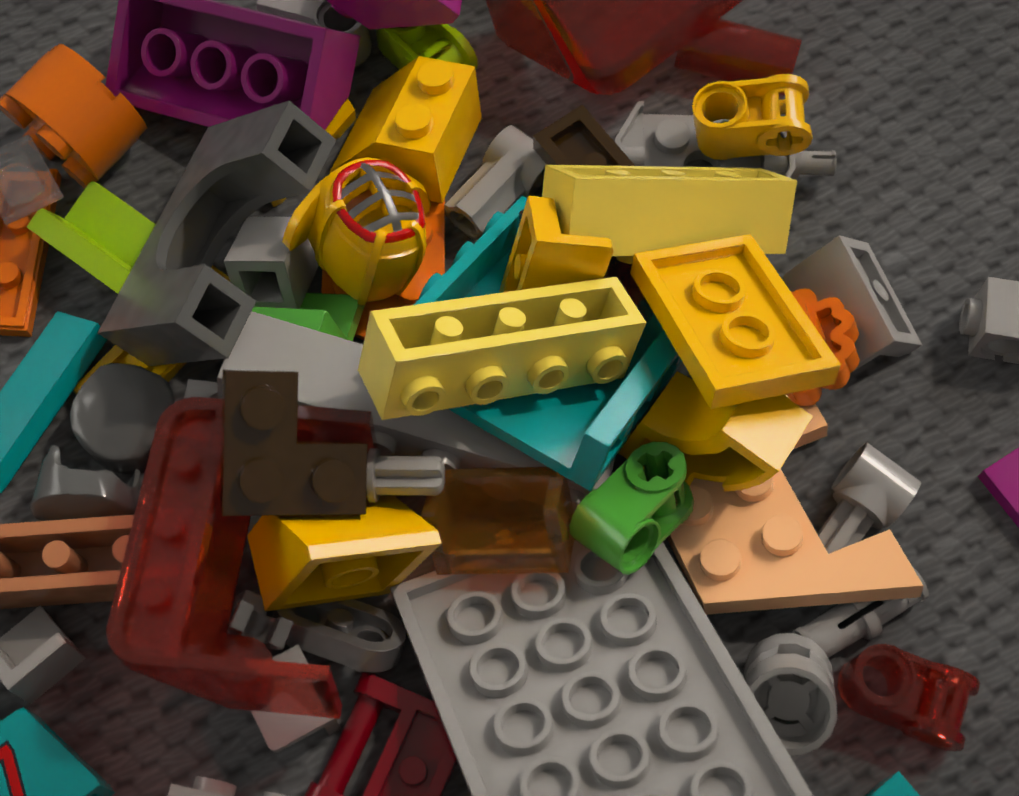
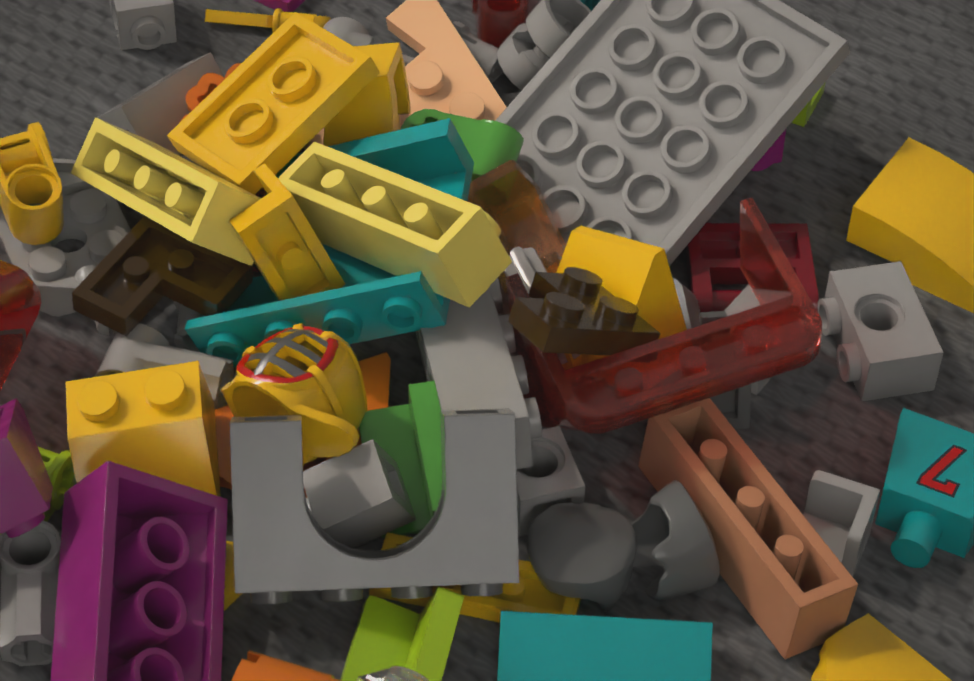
camera: 115 degrees left, 20 degrees down
none -> yellow piece [205,8,331,33]

